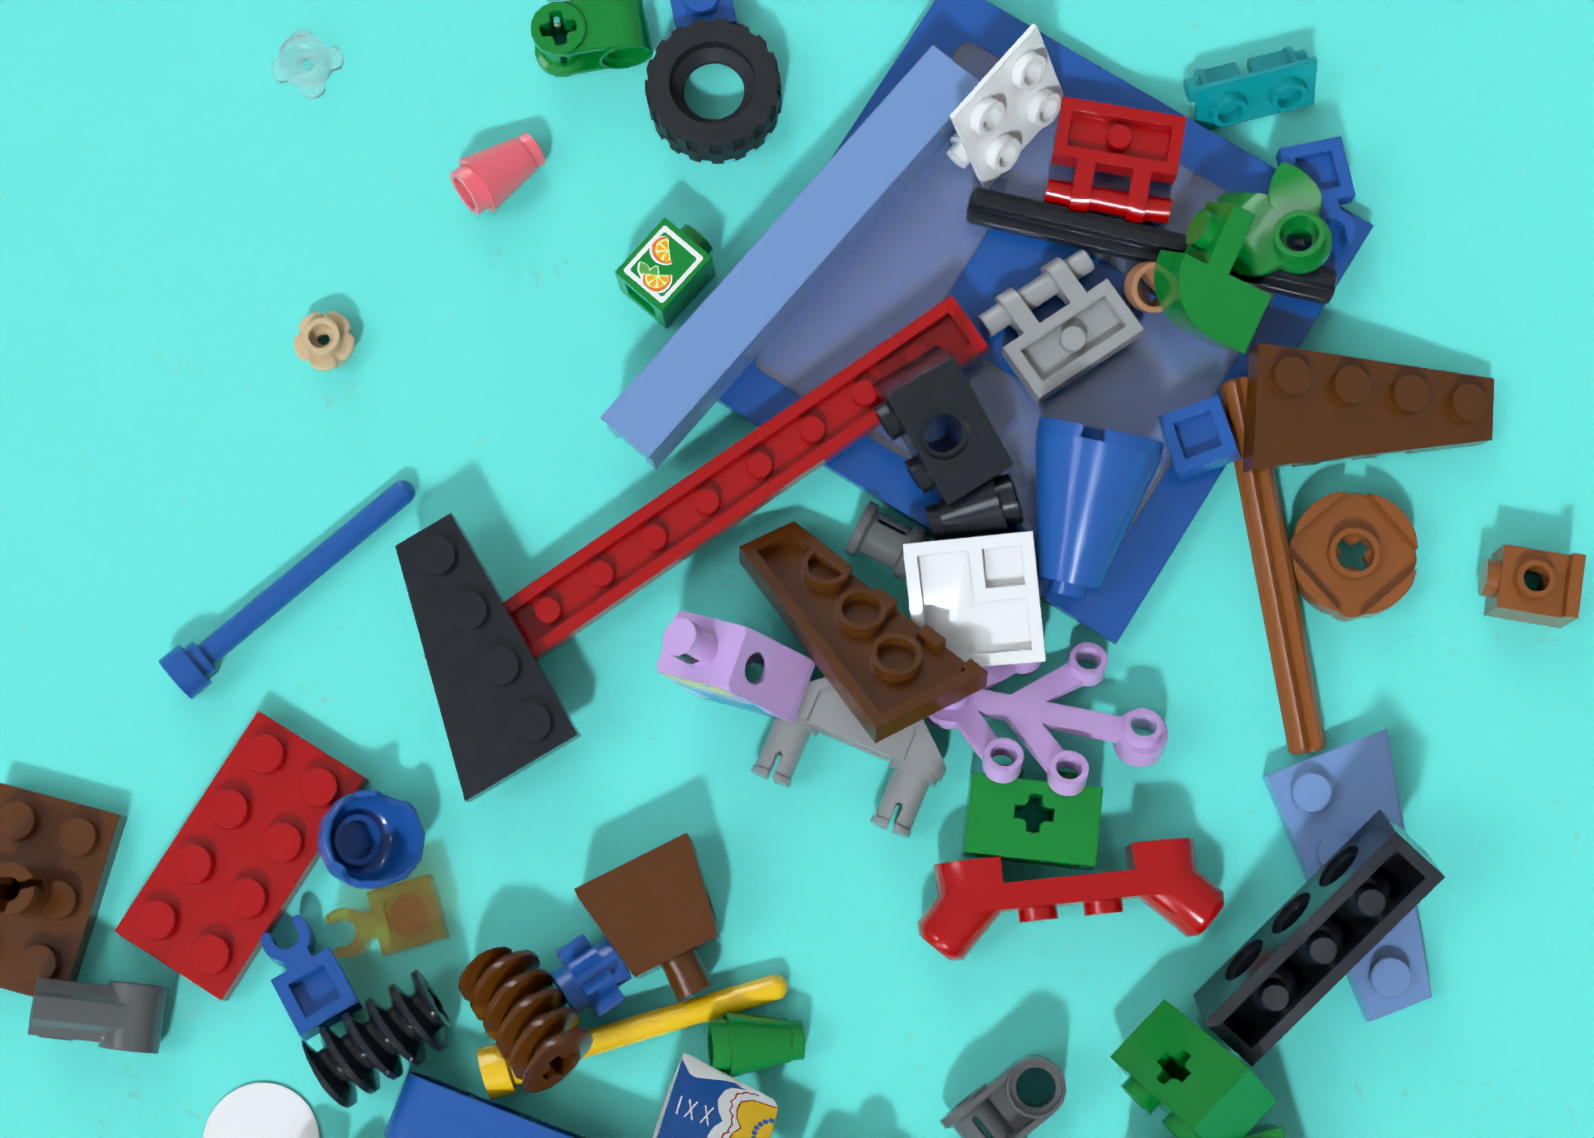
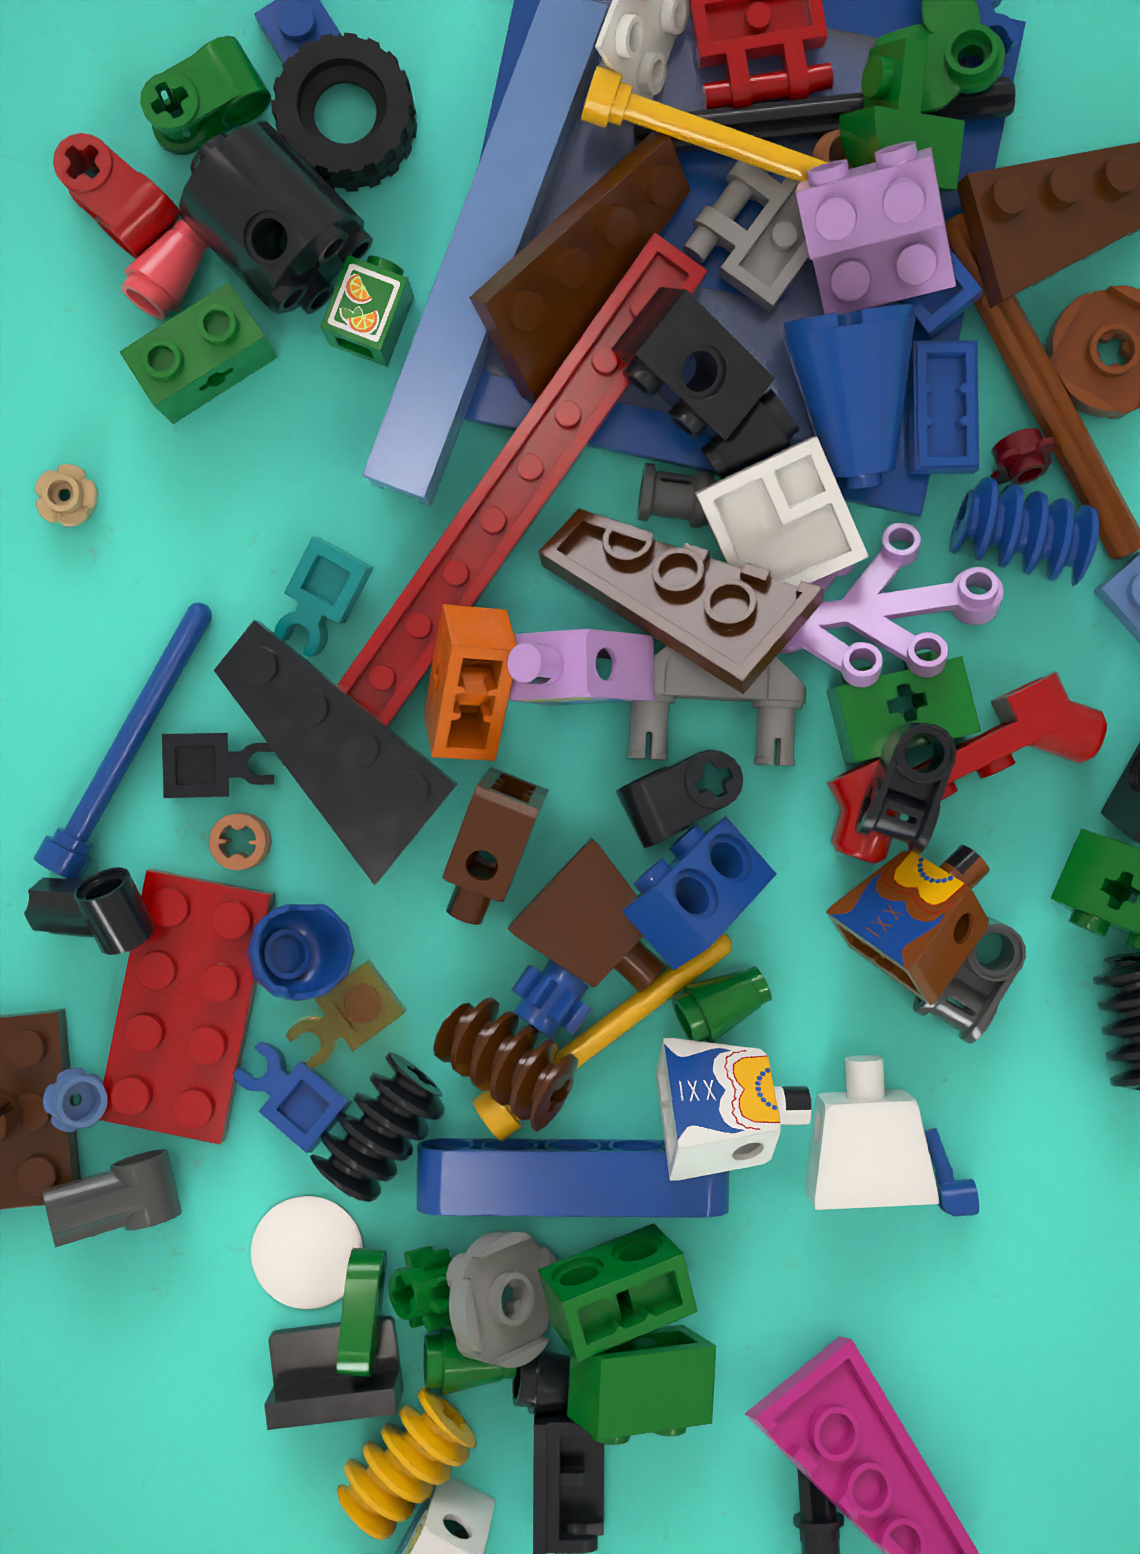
camera: 25 degrees left, 10 degrees up
none -> black piece [24,867,155,955]
none -> medium blue plate [43,1068,107,1132]
none -> red piece [53,133,181,259]
none -> green brick [119,282,278,424]
none -> black plate [162,733,274,798]
none -> black cylinder [179,122,373,314]
none -> nougat bush [209,813,272,871]
none -> teal plate [274,537,374,657]
none -> orange brick [423,604,517,761]
none -> reddish brown torso [442,767,549,925]
none -> reddish brown wing [469,131,691,403]
none -> yellow piece [581,66,828,182]
none -> black piece [615,749,743,848]
none -> blue brick [622,816,777,970]
none -> lavender plate [795,141,956,315]
none -> dark orange torso [826,845,990,1006]
none -> black piece [855,722,957,854]
none -> blue plate [908,340,979,474]
none -> blue piece [949,477,1099,587]
none -> dark red plate [990,428,1058,485]

